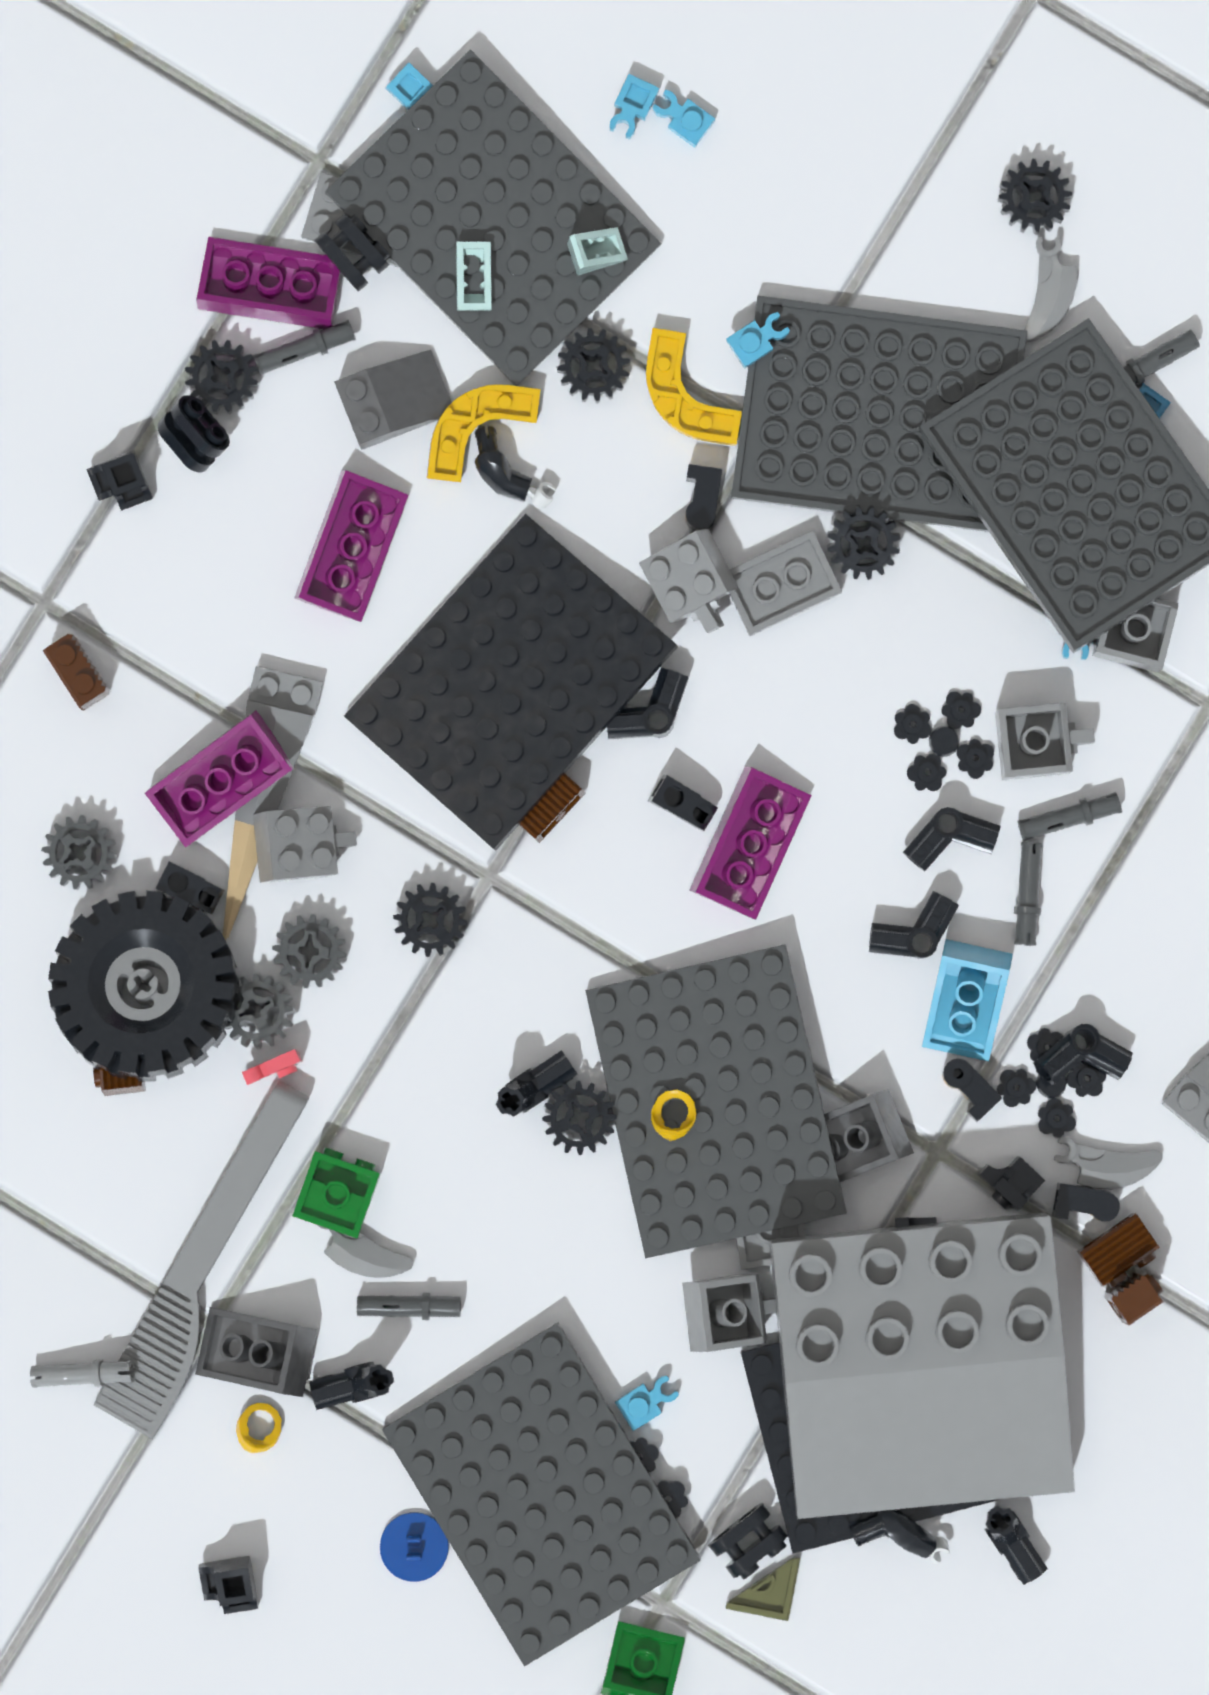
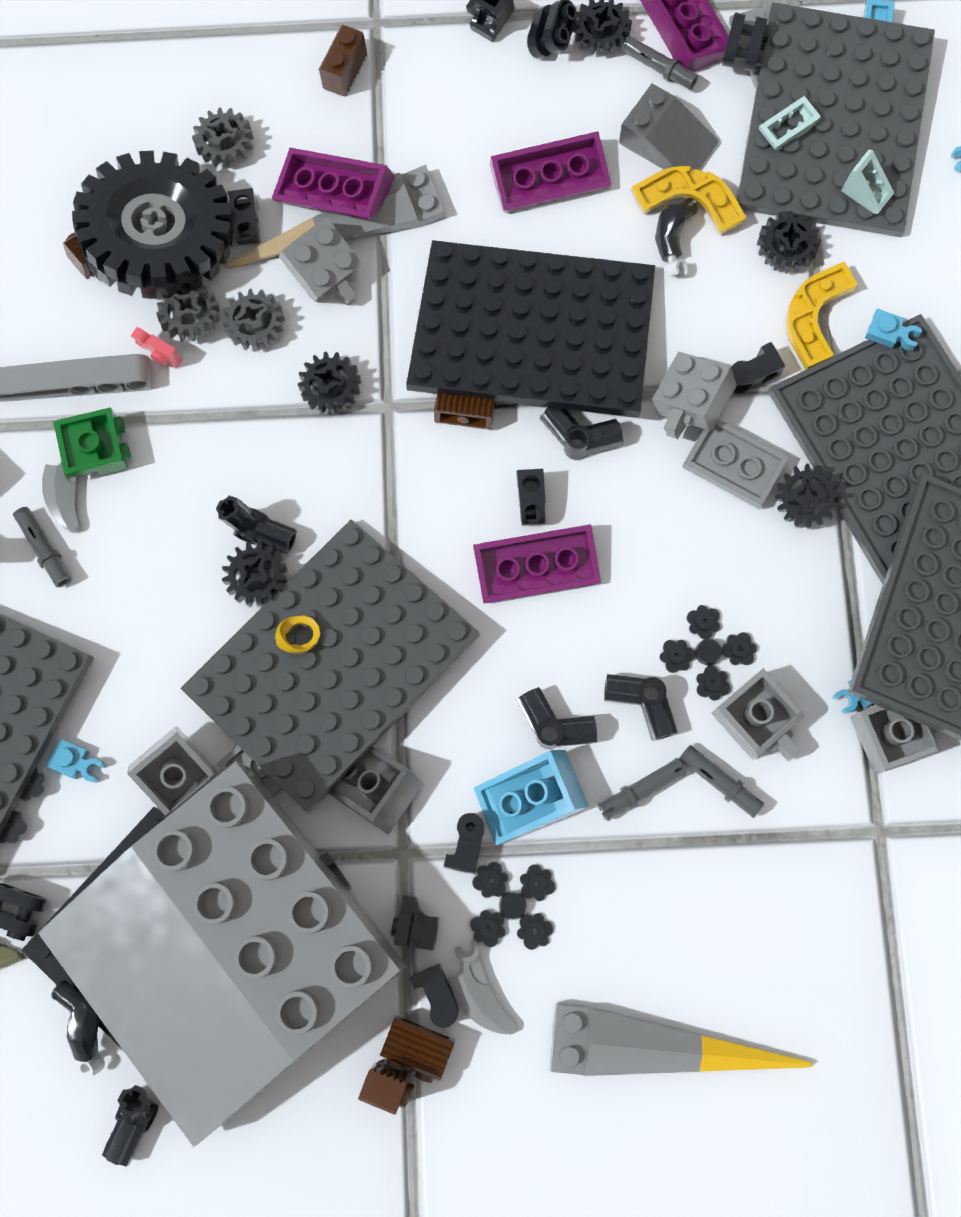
camera: 60 degrees right, 10 degrees down
black piece [1033,1024,1133,1086] -> none

